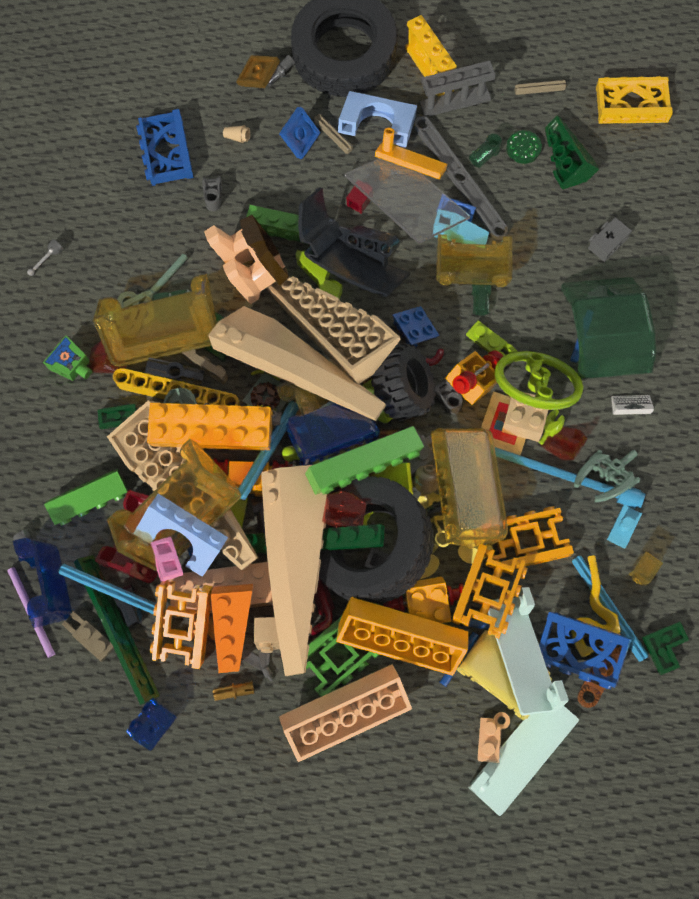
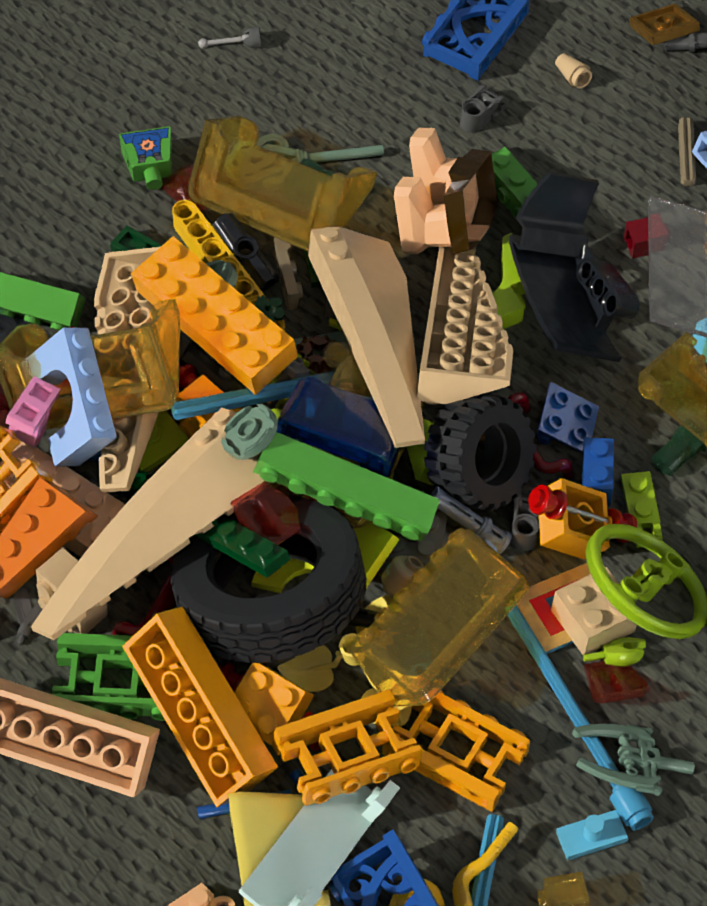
camera: 40 degrees right, 15 degrees down
blue tile [279,107,320,159] -> none
none -> sand green tile [221,404,278,460]
none -> dark green plant [255,295,285,323]
none -> sand blue pin [430,486,512,555]
none -> blue brick [581,437,614,506]

